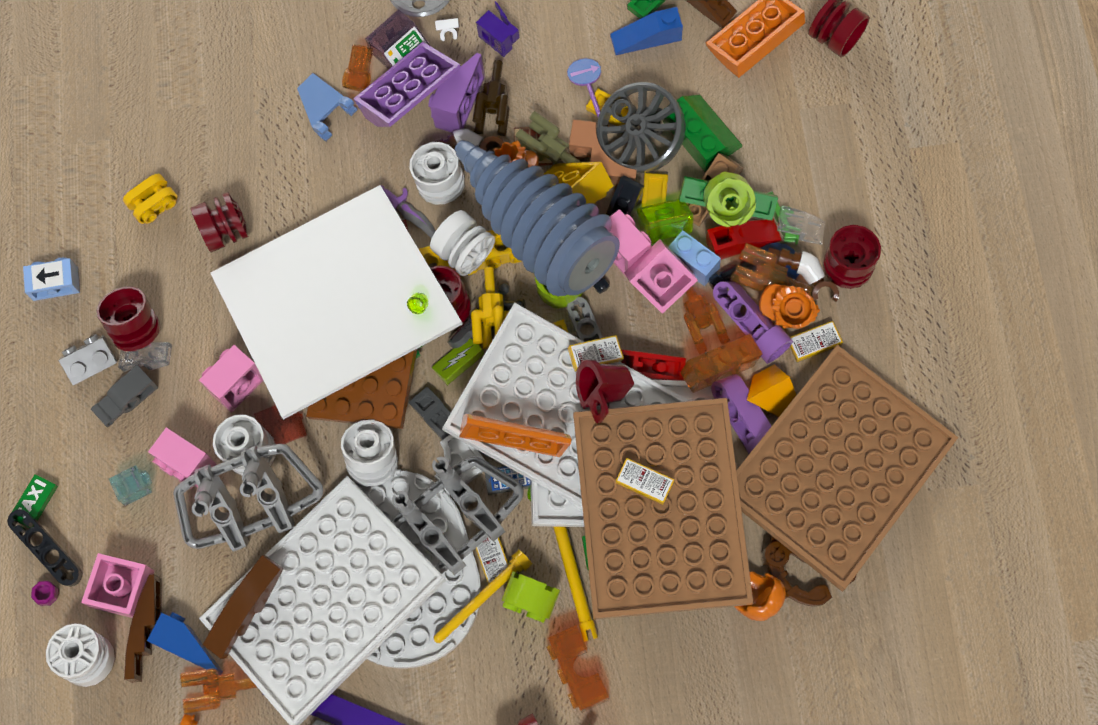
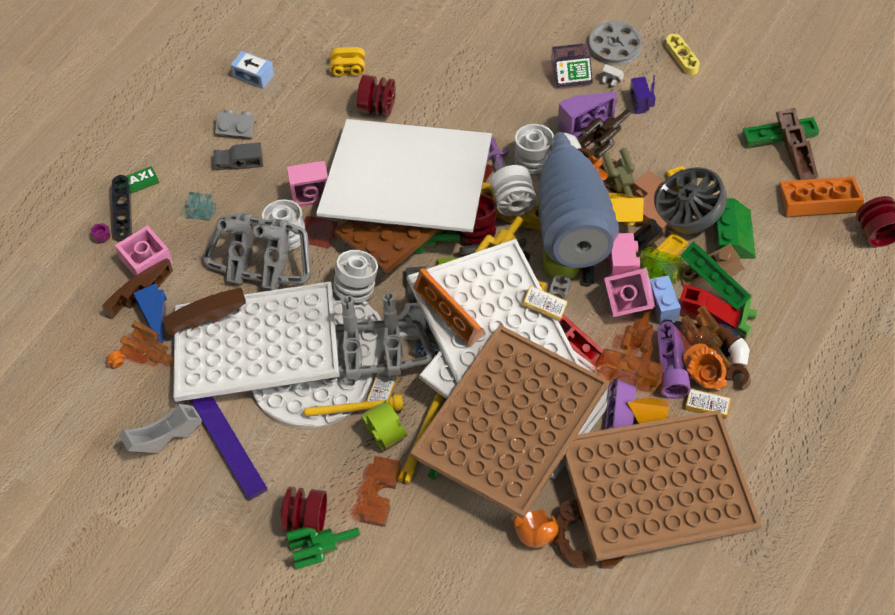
camera: 30 degrees right, 15 degrees down
white wheel [46,623,115,687] -> none
dark red wheel [96,287,161,351] -> none
clear slope [118,342,172,372] -> none
bright pink brick [148,427,217,489] -> none
medium blue flag [297,73,357,141] -> none
clear orange piece [342,44,373,92] -> none
medium lavender slope [354,42,461,127] -> none
clear neon green hinge [407,293,429,314] -> none
piece [567,58,601,117] -> none
dark red container [576,359,635,423] -> none
blue slope [610,7,683,55] -> none
tile [616,458,674,505] -> none
lime brick [703,172,756,227] -> none
clear slope [777,206,825,245] -> none
dark red wheel [823,225,881,289] -> none

